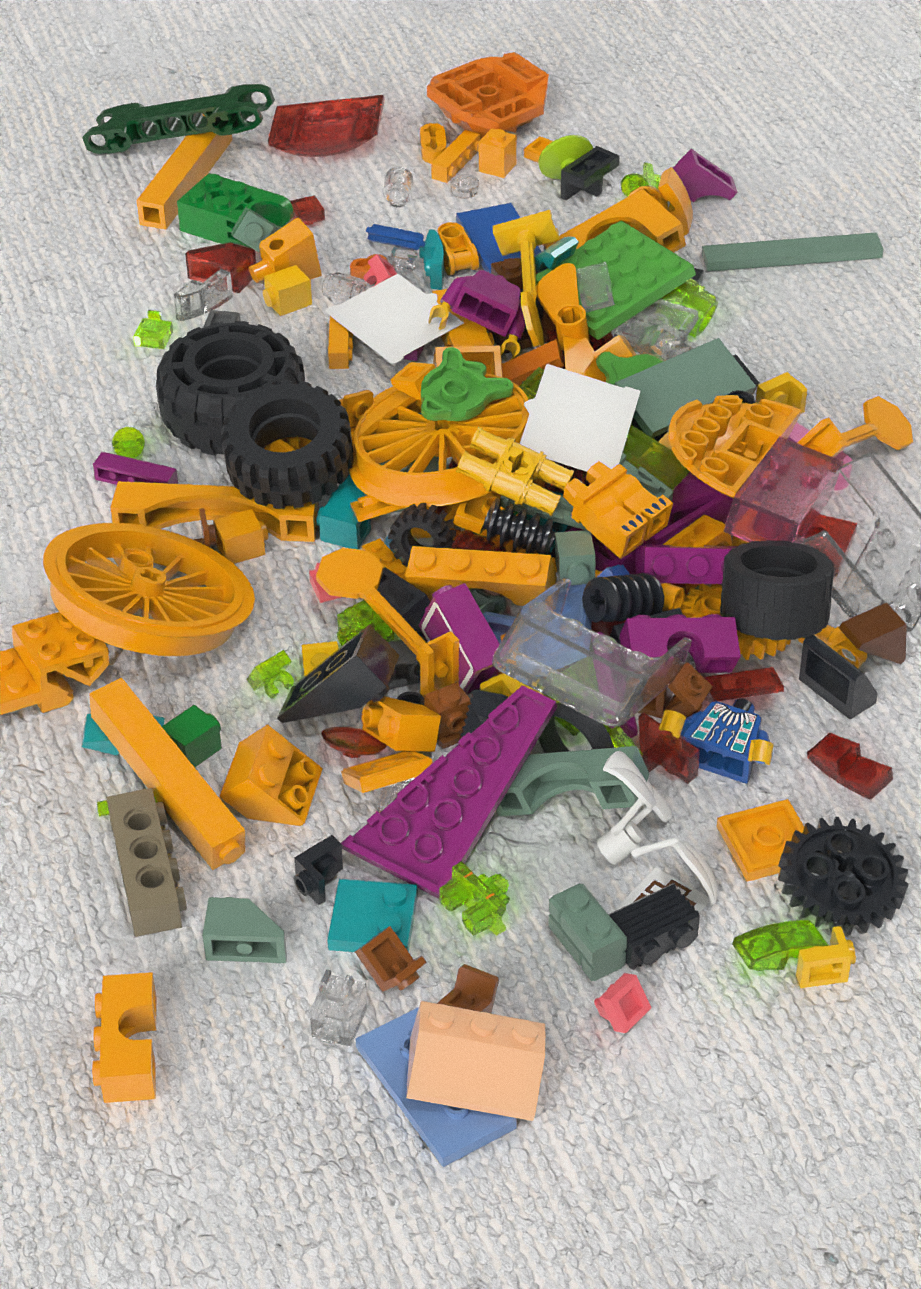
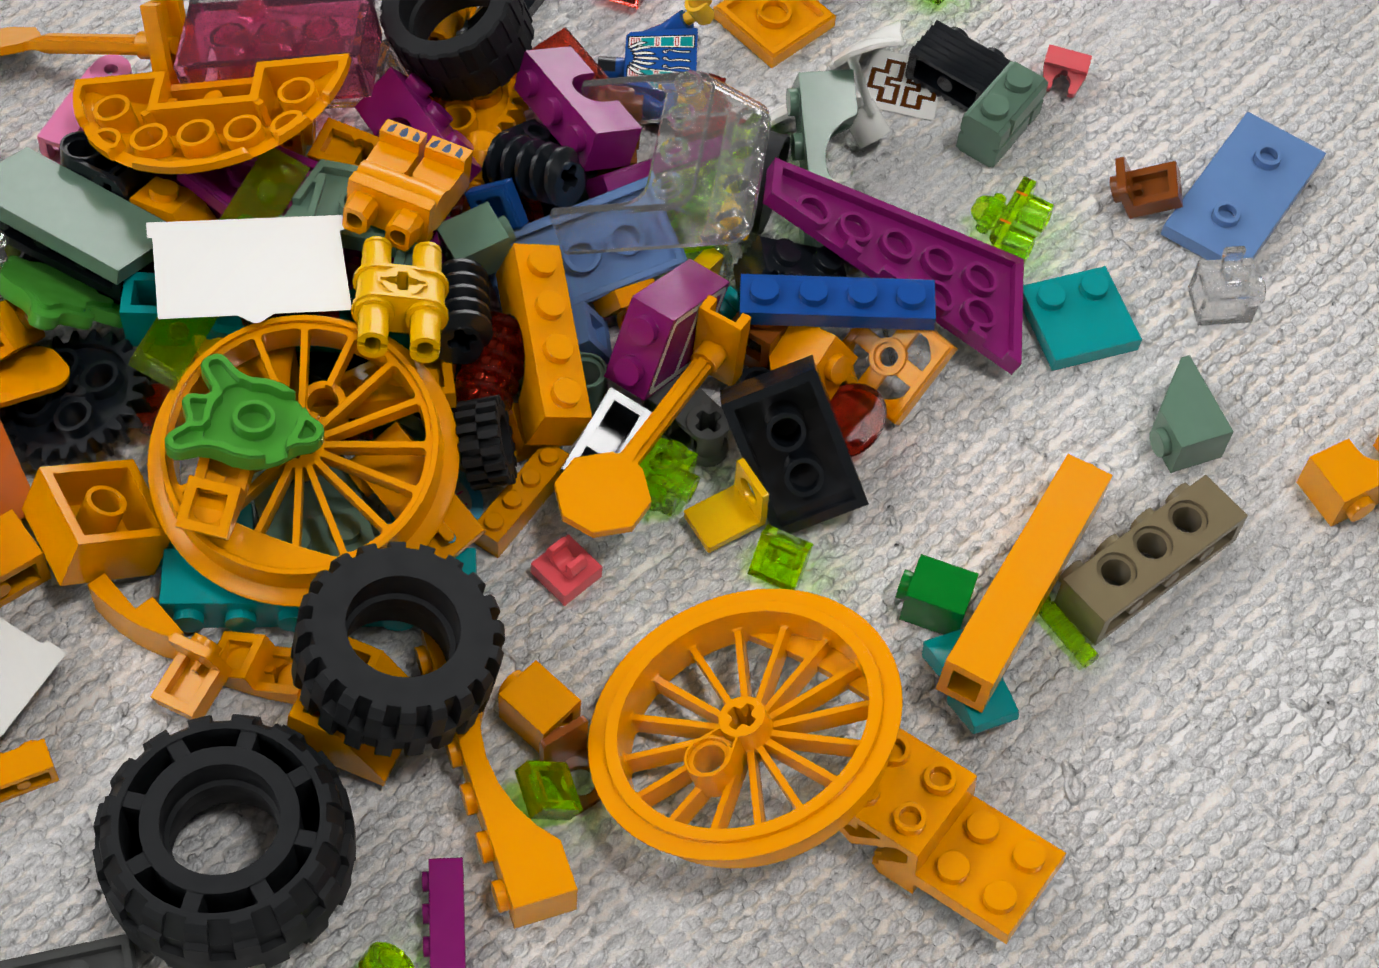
camera: 120 degrees left, 15 degrees up
light orange slope [219,724,323,826] -> none
black bracket [293,835,343,905] -> none
dark orange bracket [355,926,427,992] -> none
light nougat slope [406,1001,545,1121] -> none
none -> clear neon green plate [515,760,583,820]
none -> blue plate [739,274,936,331]

